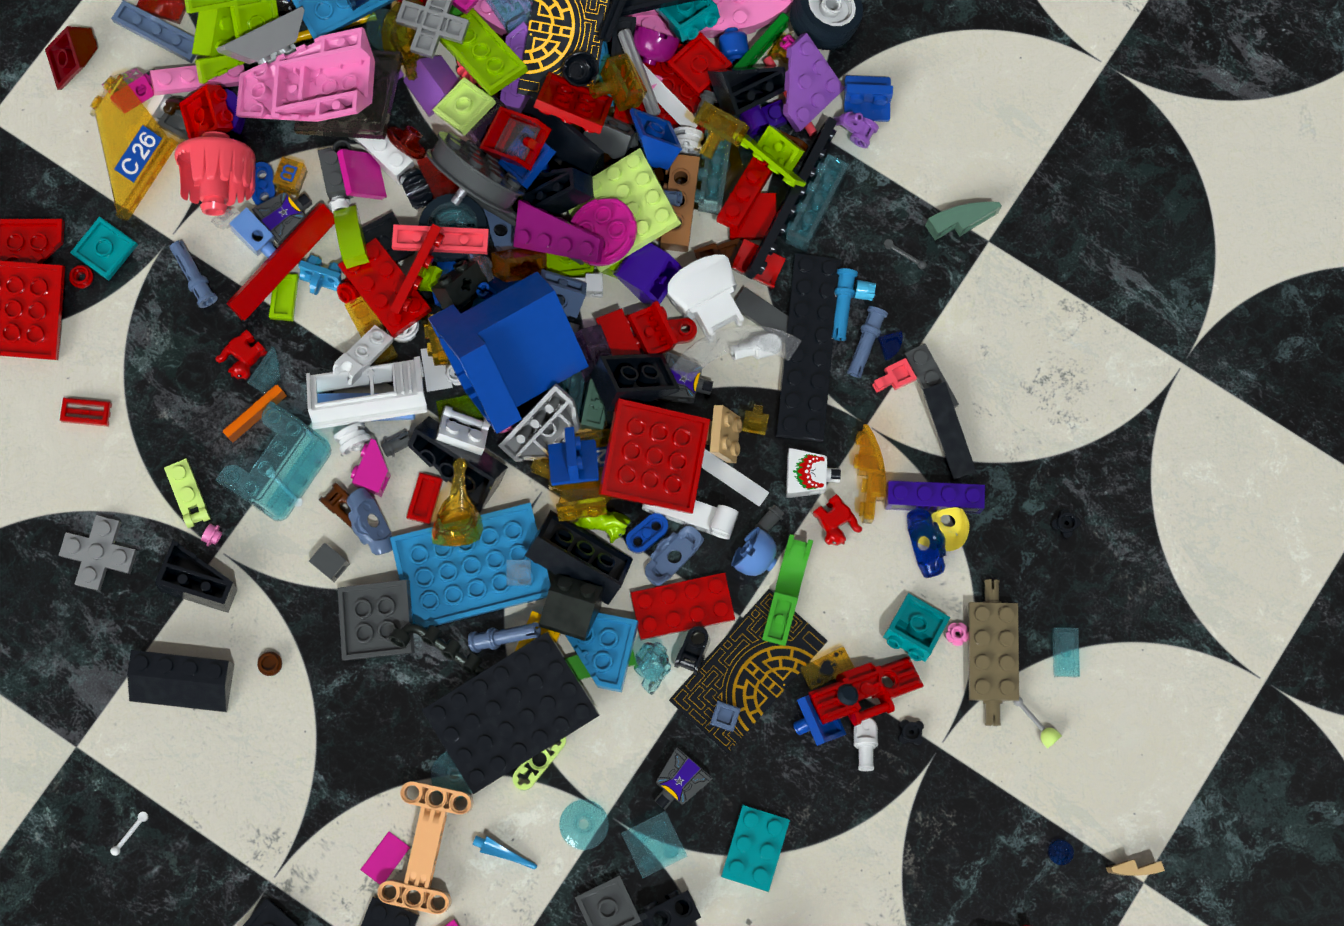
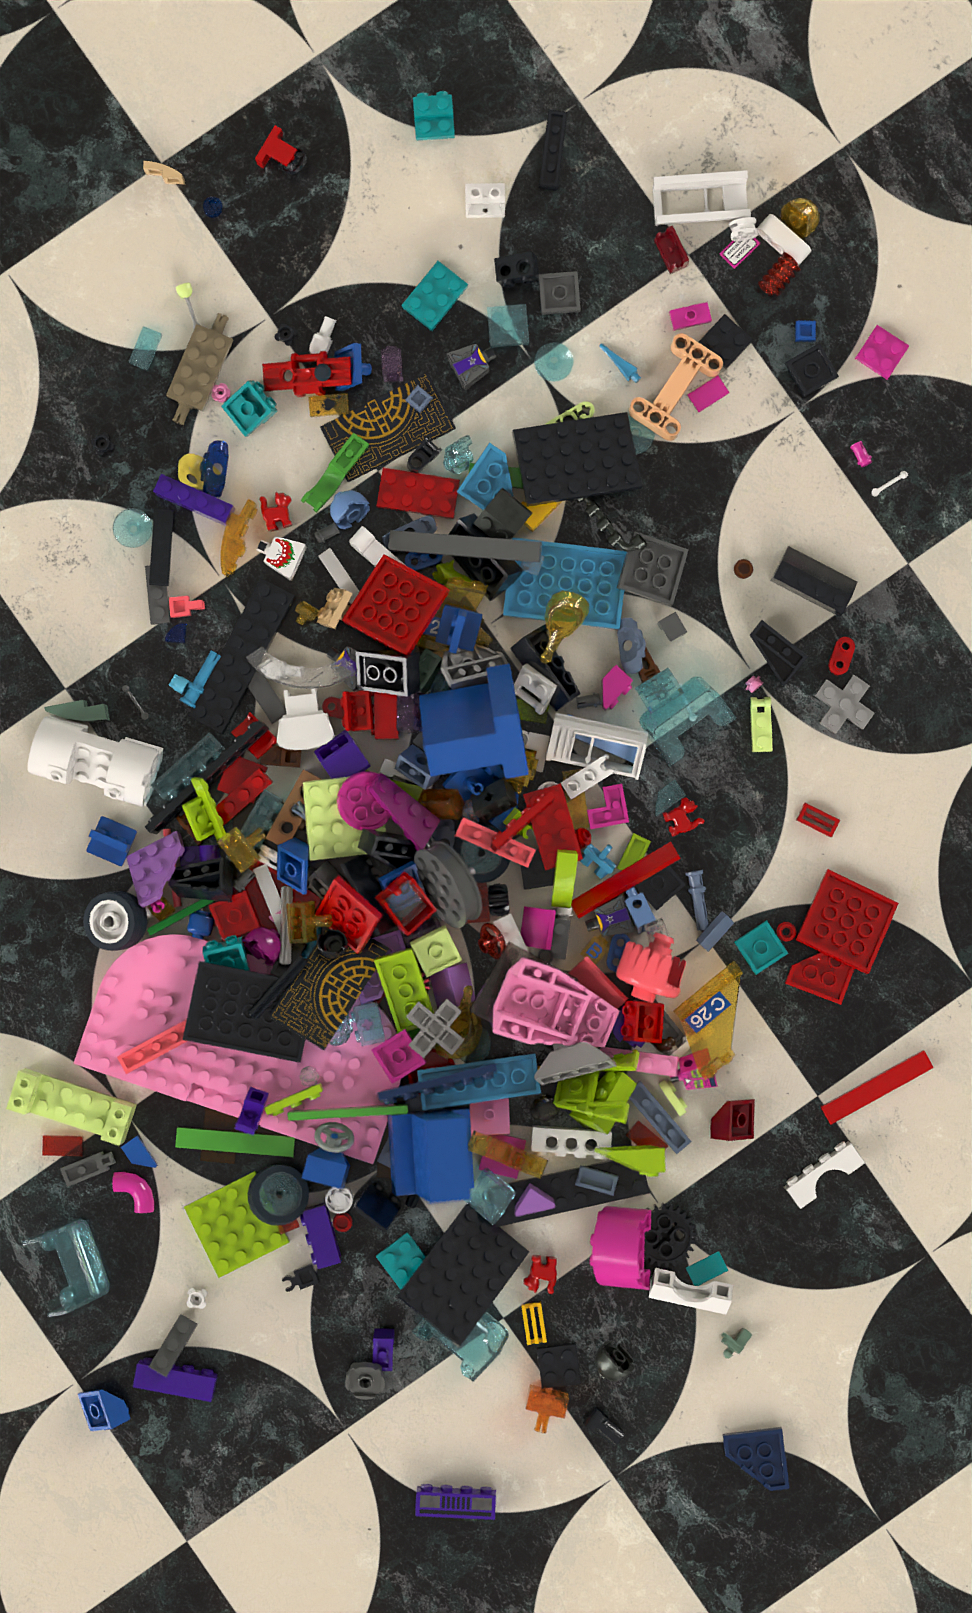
camera: 155 degrees left, 10 degrees up
orange tile [223,385,287,443] -> none
white wheel [334,422,371,455] -> none
red tile [406,472,443,525] -> none
sand blue pin [468,622,541,653] -> none
medium lavender piece [833,112,879,149] -> none
sand blue pin [847,306,888,378] -> none
none -> white cylinder [28,715,163,807]
none -> clear light blue dish [113,509,152,548]
none -> clear purple brick [381,346,404,382]
none -> dark grey tile [388,530,542,563]
none -> coral tile [566,956,628,1009]
none -> dark pink plate [587,784,629,829]
none -> clear light blue brick [635,668,684,714]
none -> black plate [635,866,686,911]
none -> yellowish green plate [658,1079,688,1117]
none -> sand blue tile [696,911,734,952]
none -> red plate [828,637,855,675]
none -> dark pink pin [850,441,872,468]

